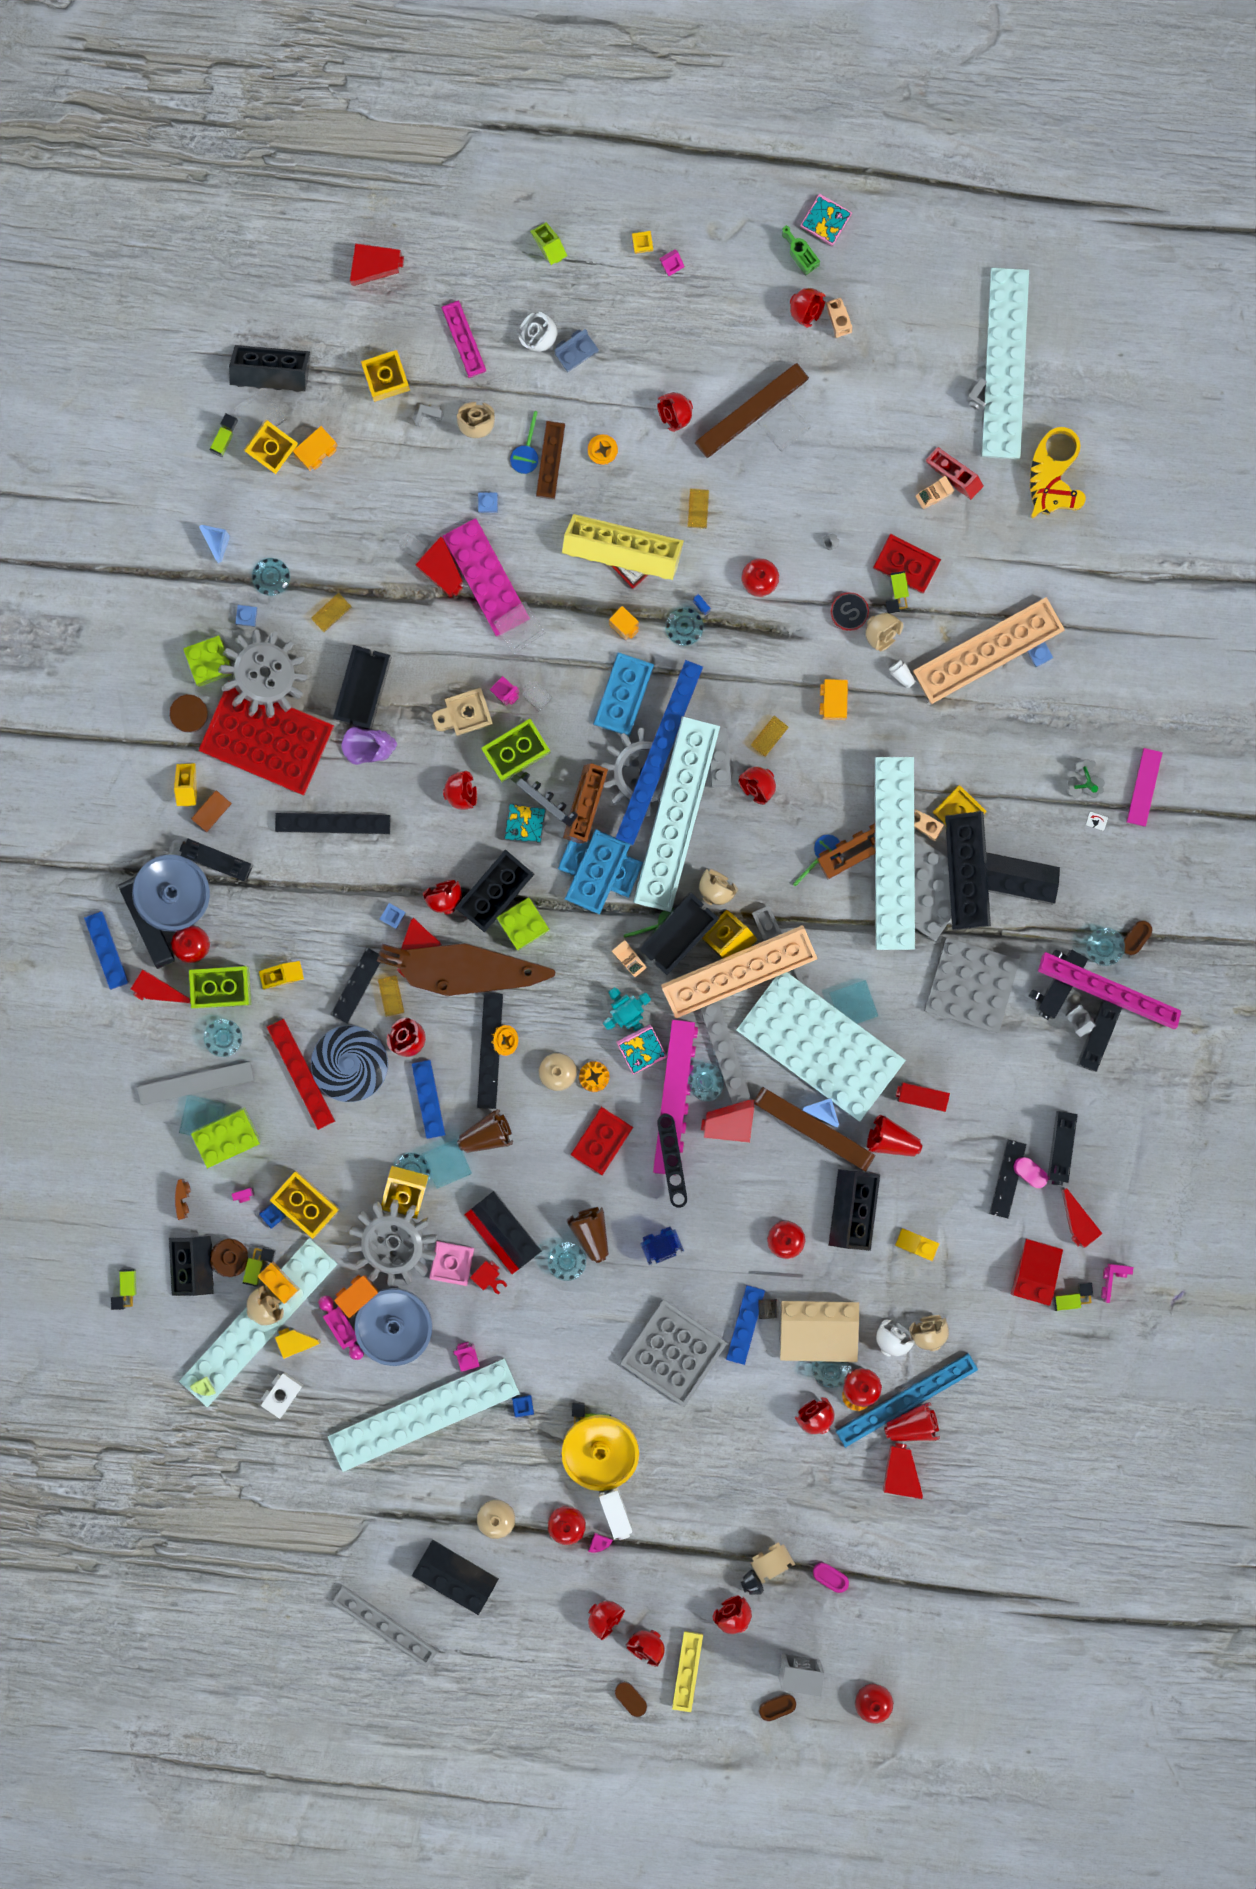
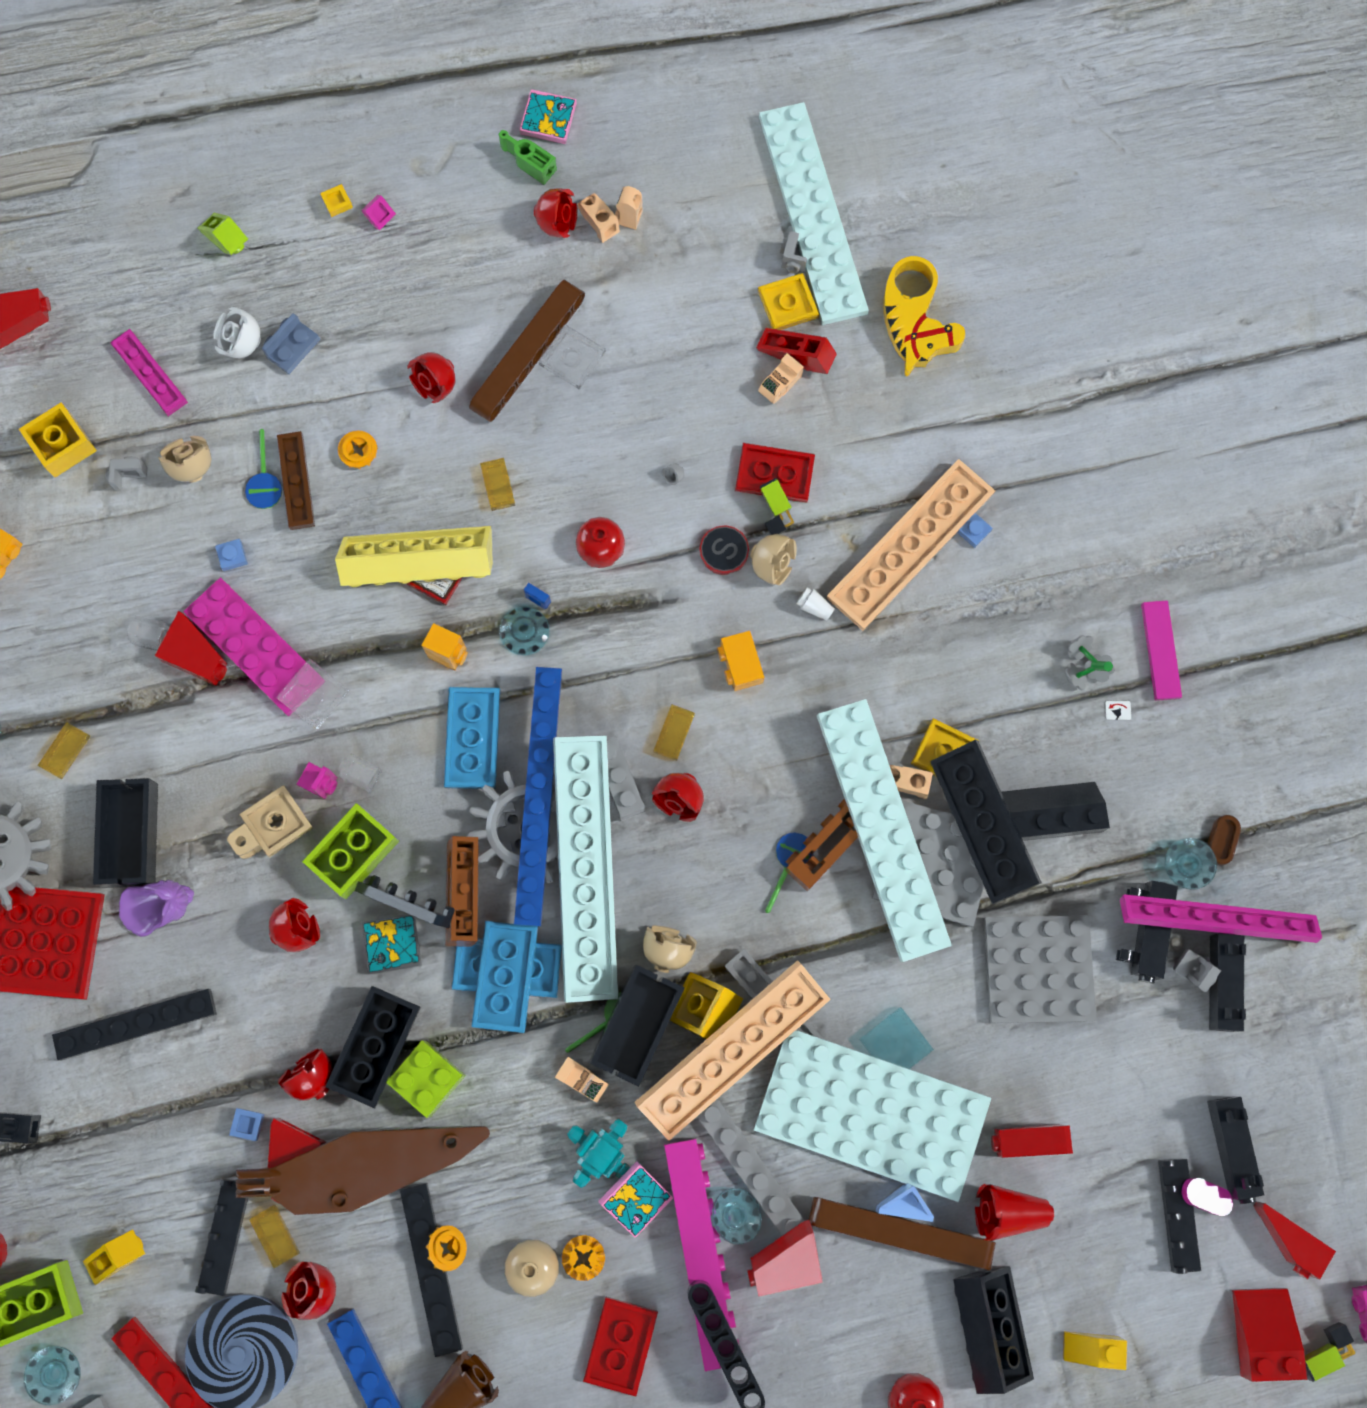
camera: 20 degrees left, 10 degrees down
none -> light nougat leg [615,186,643,230]
none -> yellow tile [758,273,819,330]

